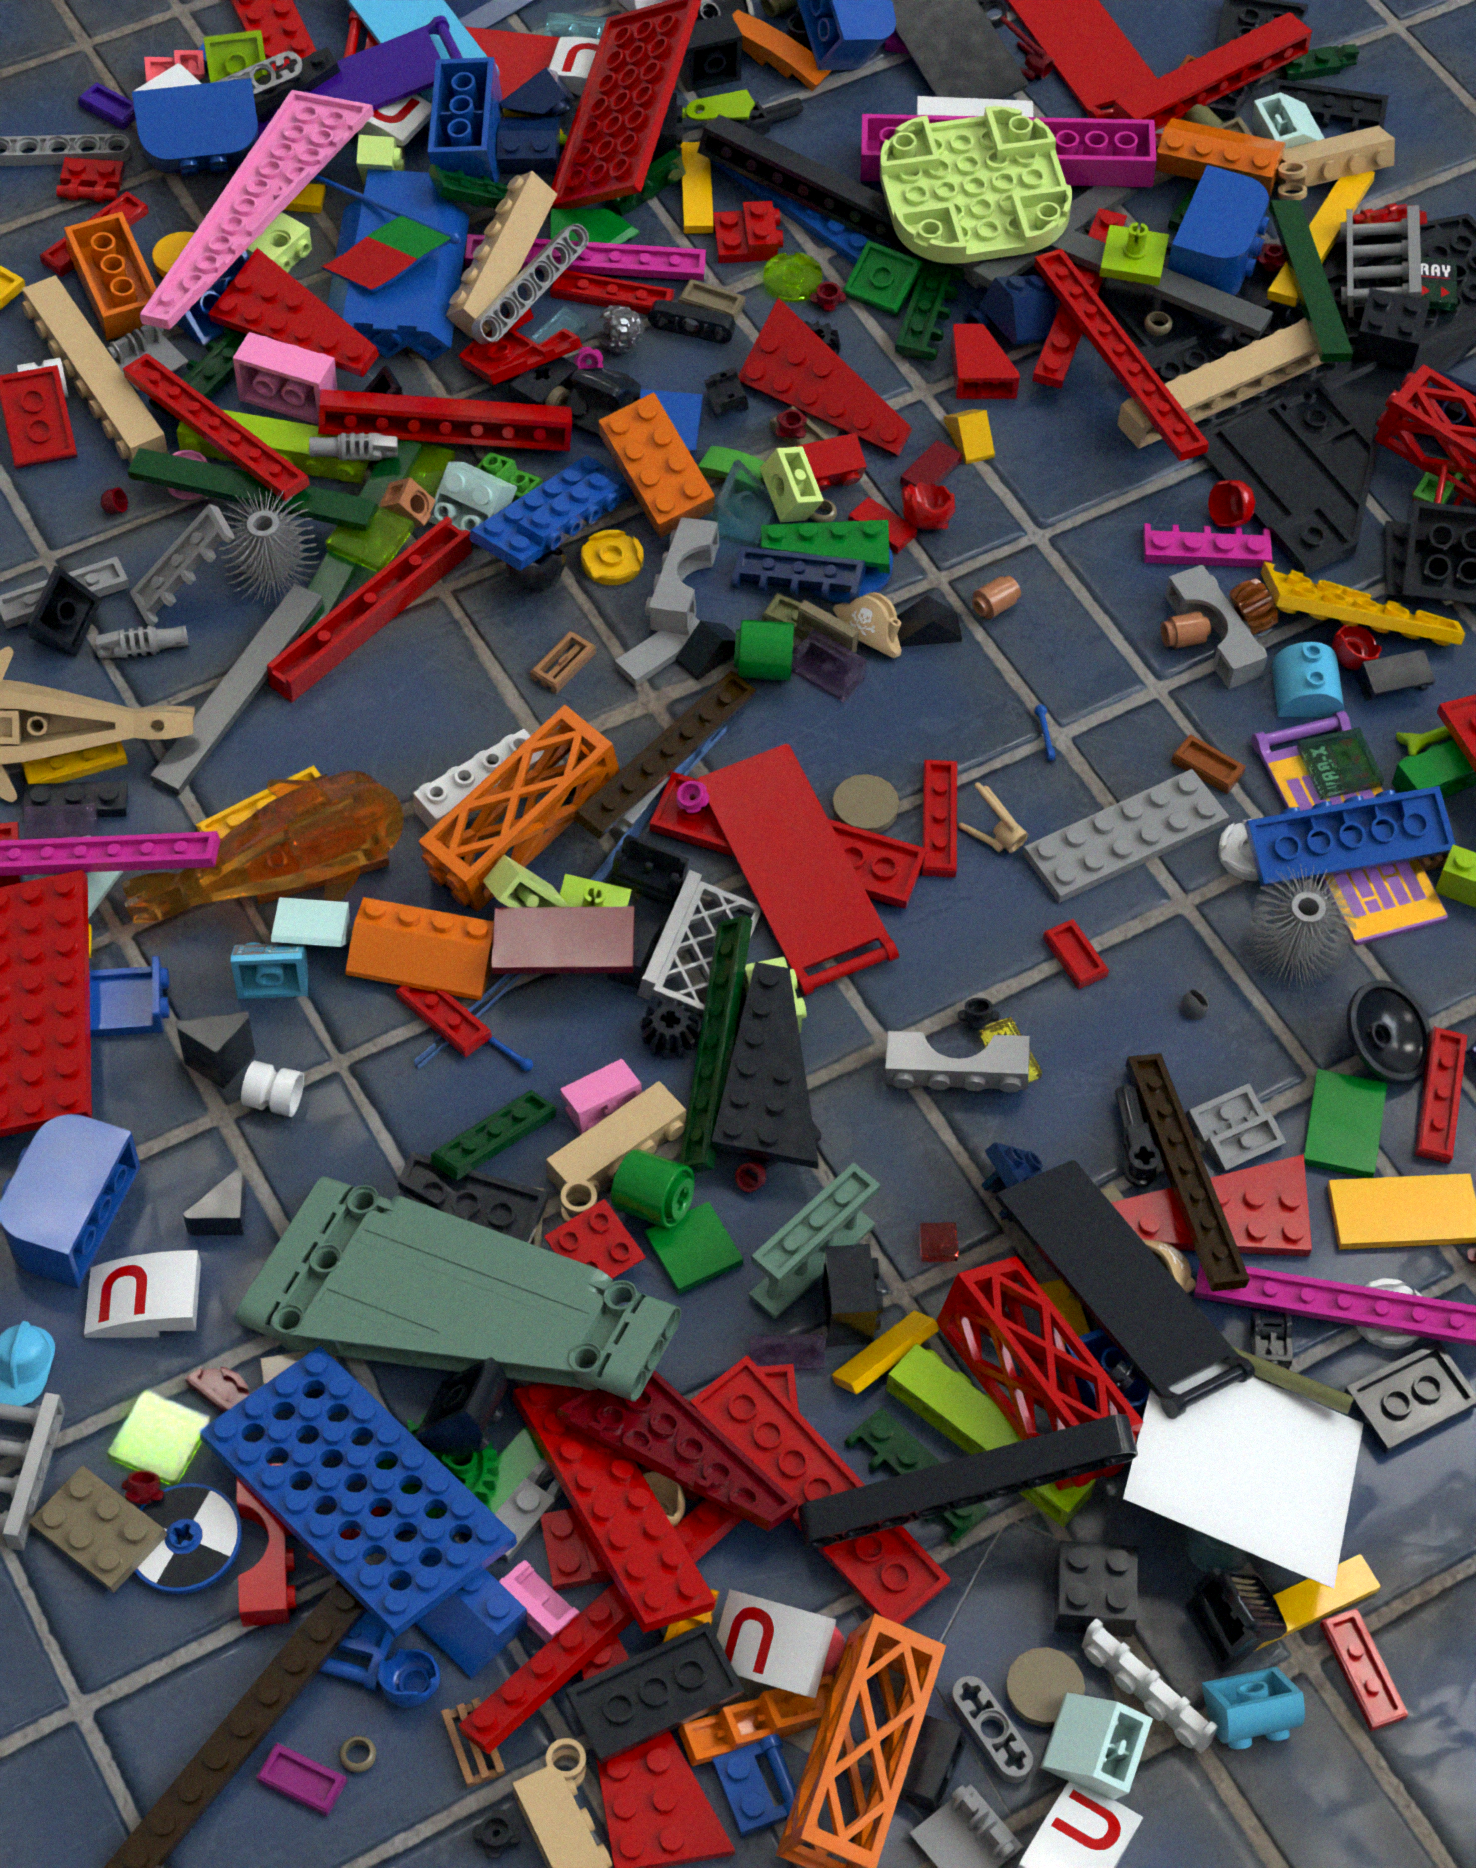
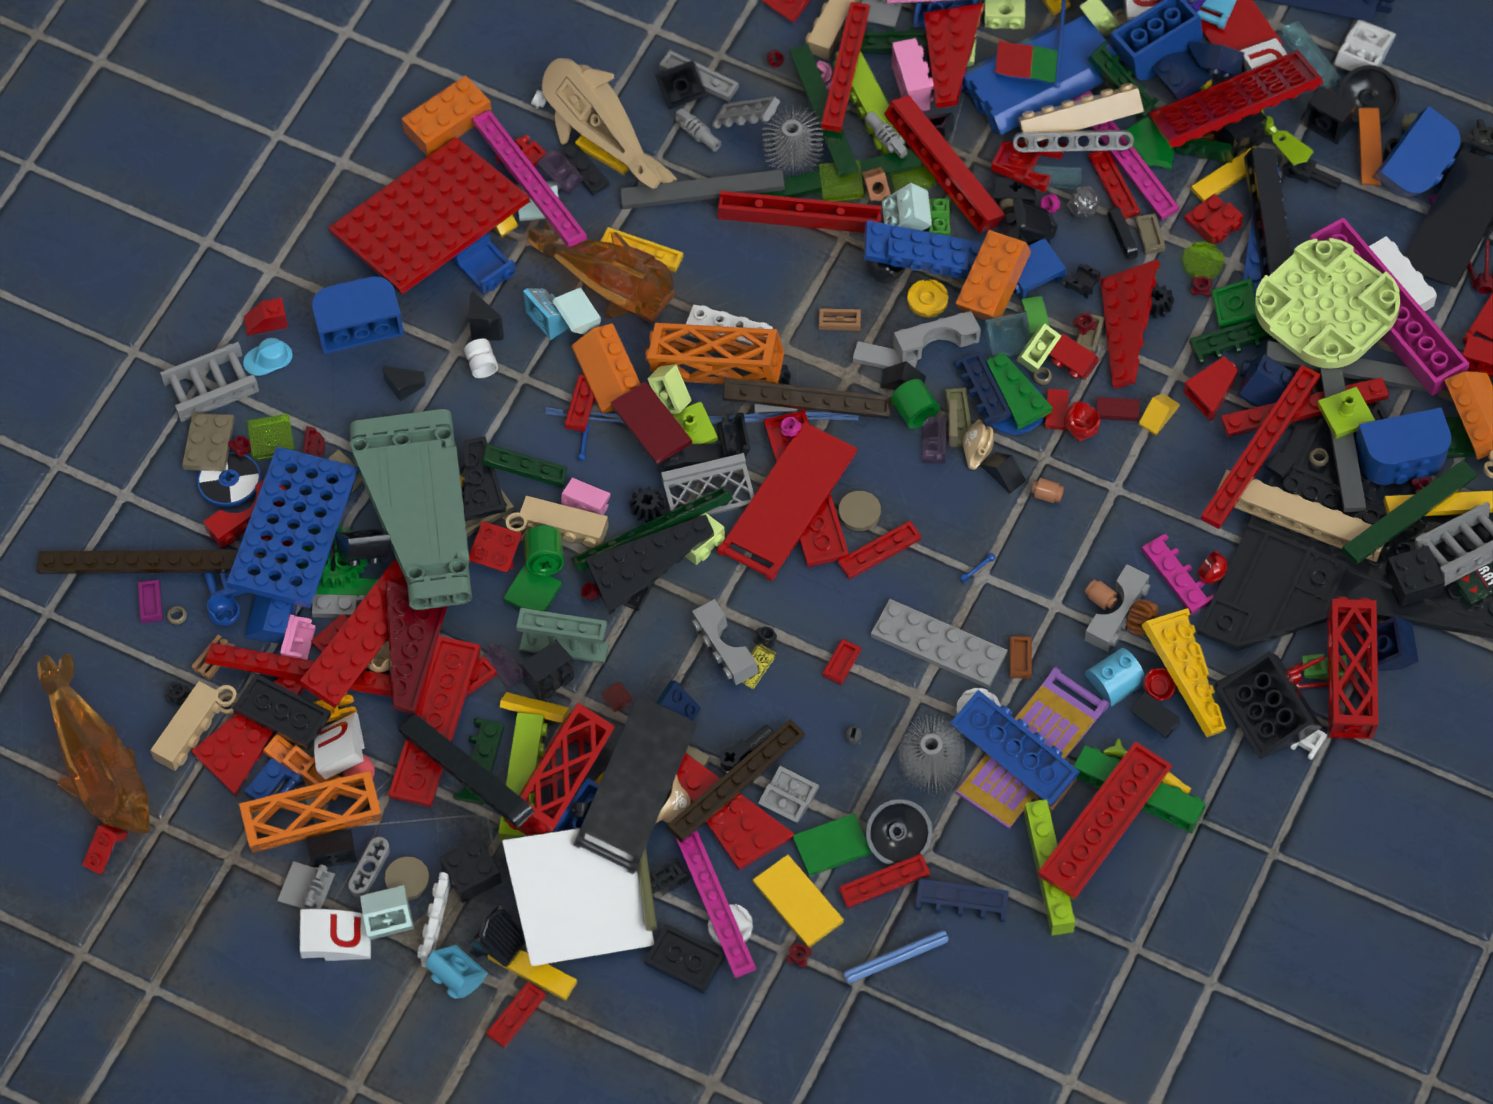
camera: 60 degrees right, 5 degrees up
white slope [84,1250,201,1338] -> none
tan plant [958,782,1029,853] -> none
clear green tile [1297,727,1384,800] -> none

